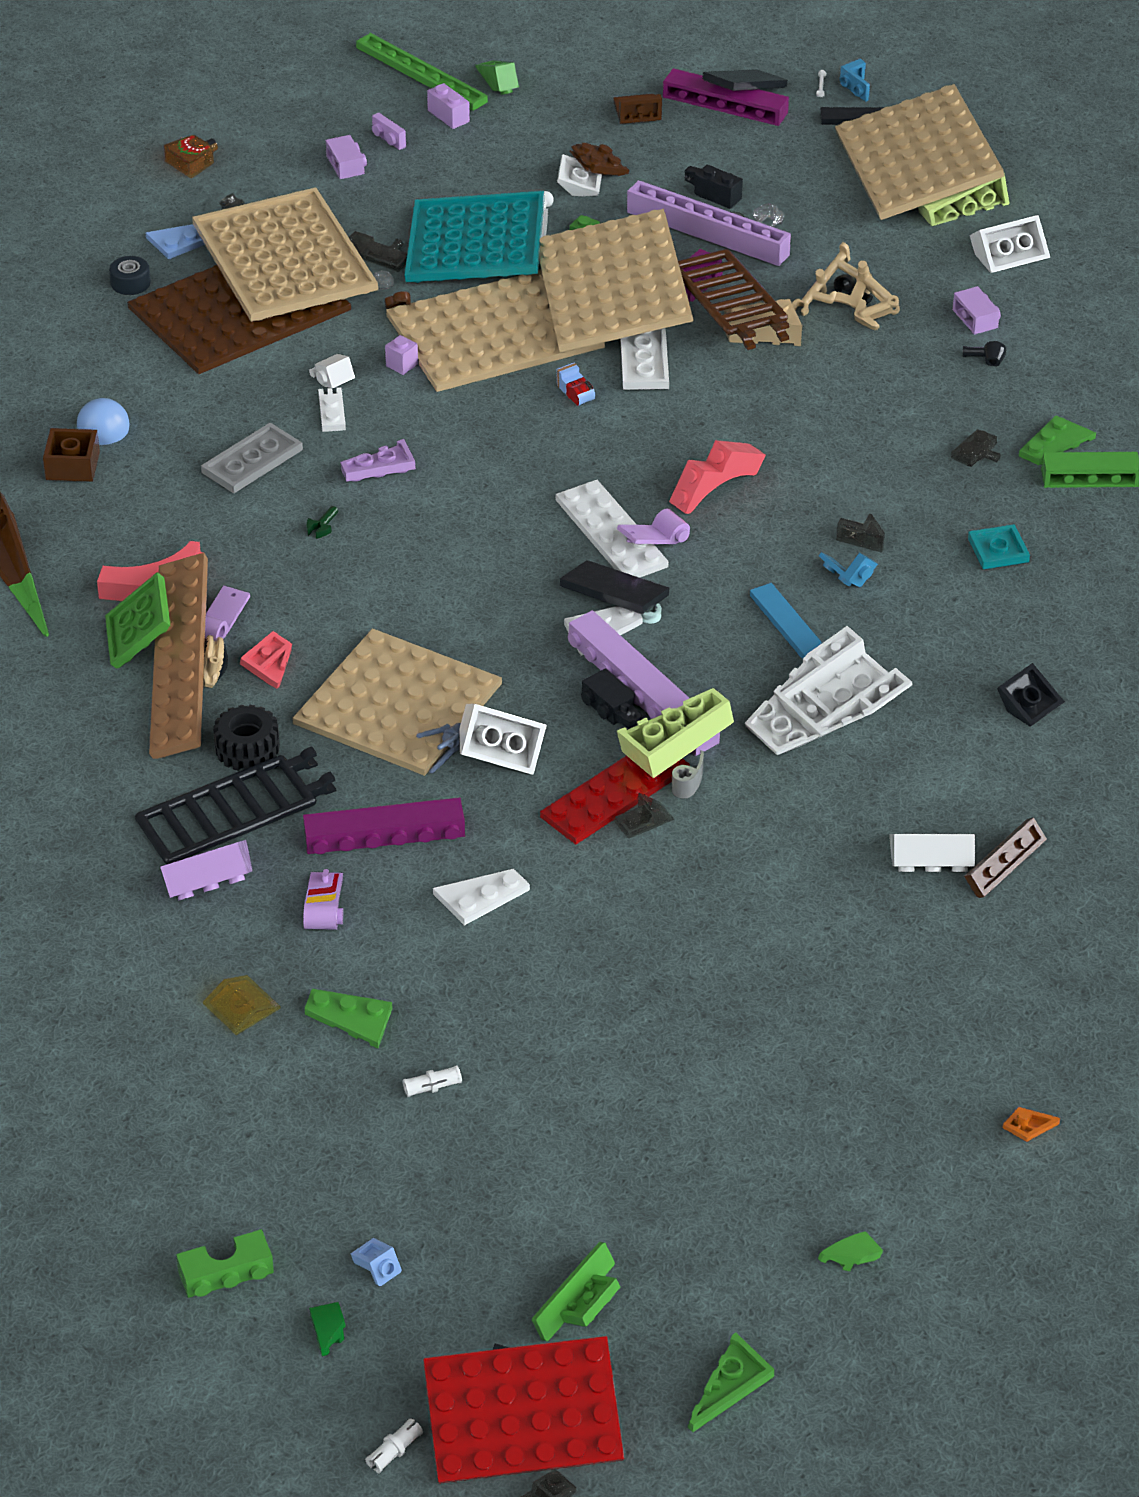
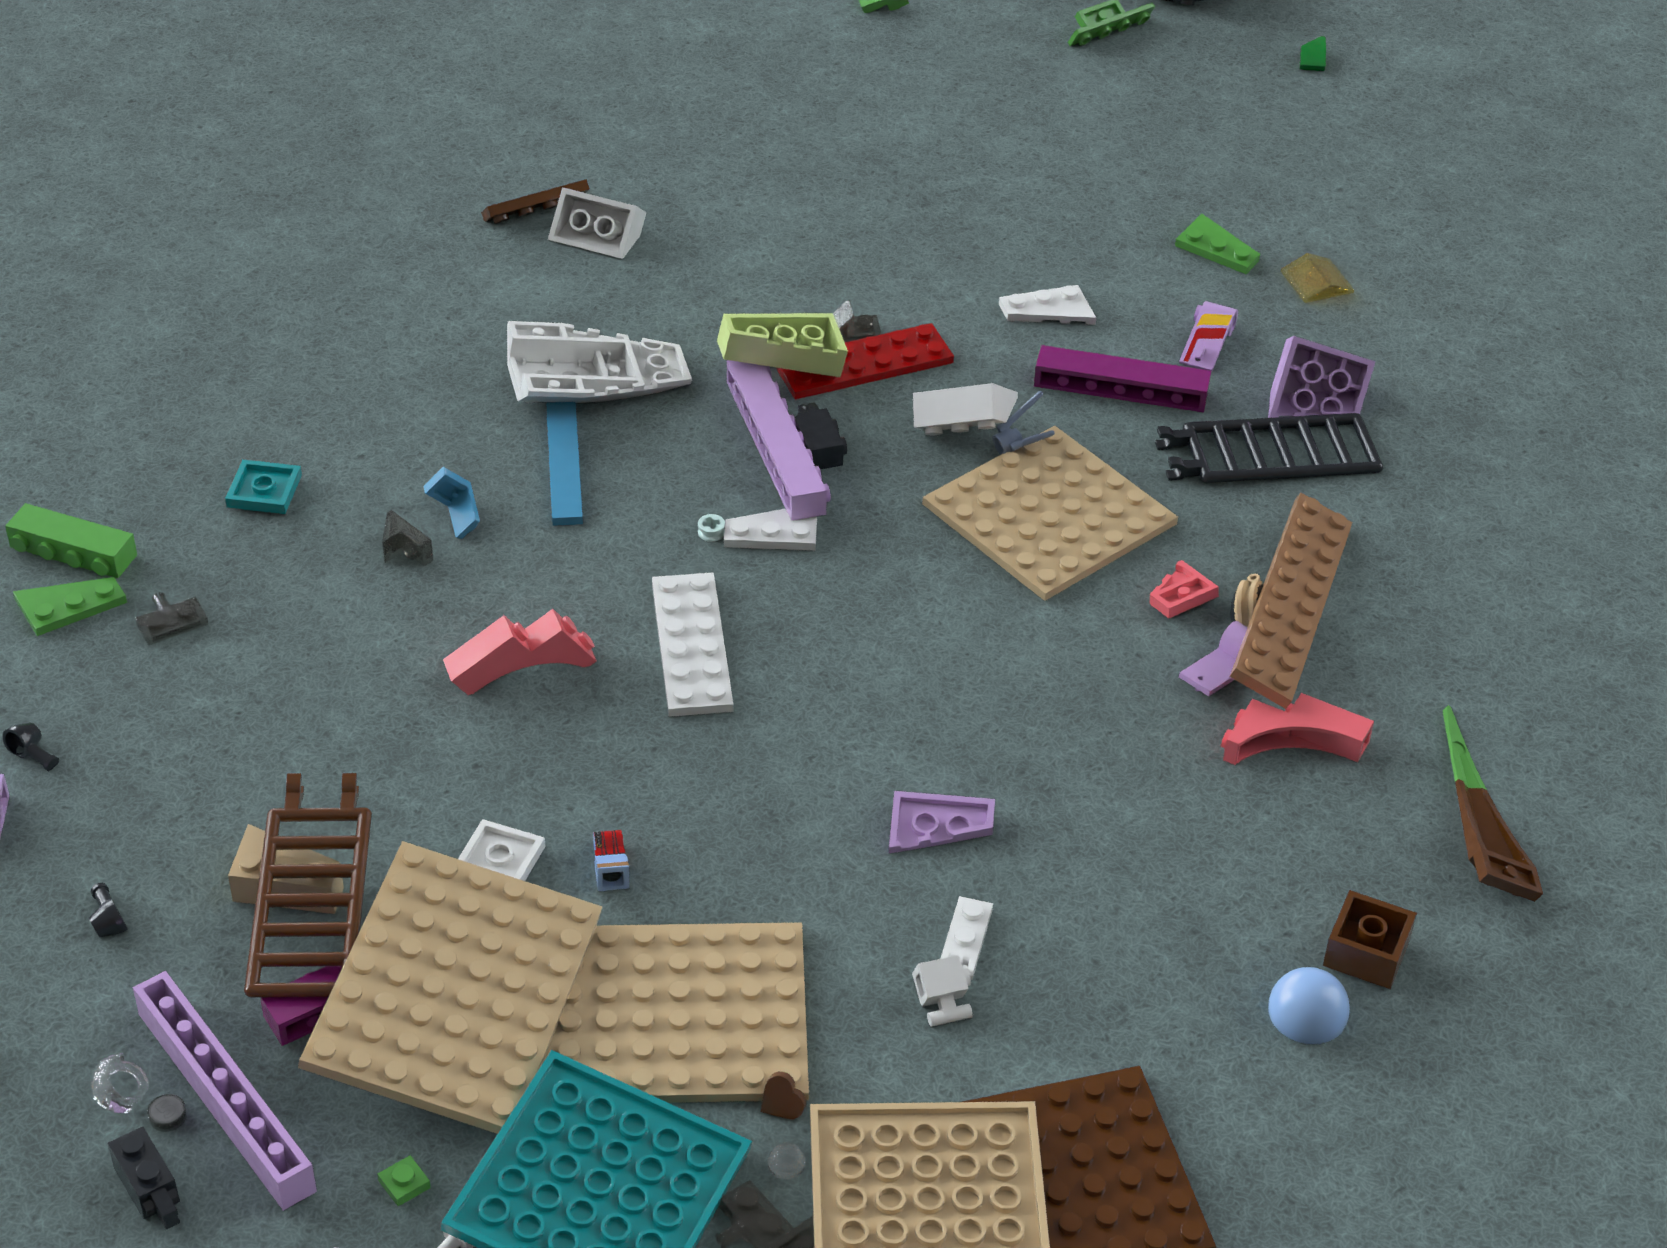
camera: 160 degrees left, 0 degrees up
bright green plate [105,572,171,668] -> none
bright green arch [176,1229,274,1298] -> none
light grey plate [201,423,303,493] -> none
black tyre [213,705,280,771] -> none
dark green bar [307,506,338,539] -> none
light blue bracket [350,1238,402,1286] -> none
lavender brick [385,335,418,375] -> none
white pin [402,1065,462,1097] -> none
black tile [560,560,669,614] -> none
lavender door [617,509,690,544] -> none
tan piece [792,242,900,330] -> none
black slope [997,663,1065,727] -> none
orange piece [1003,1107,1060,1142] -> none

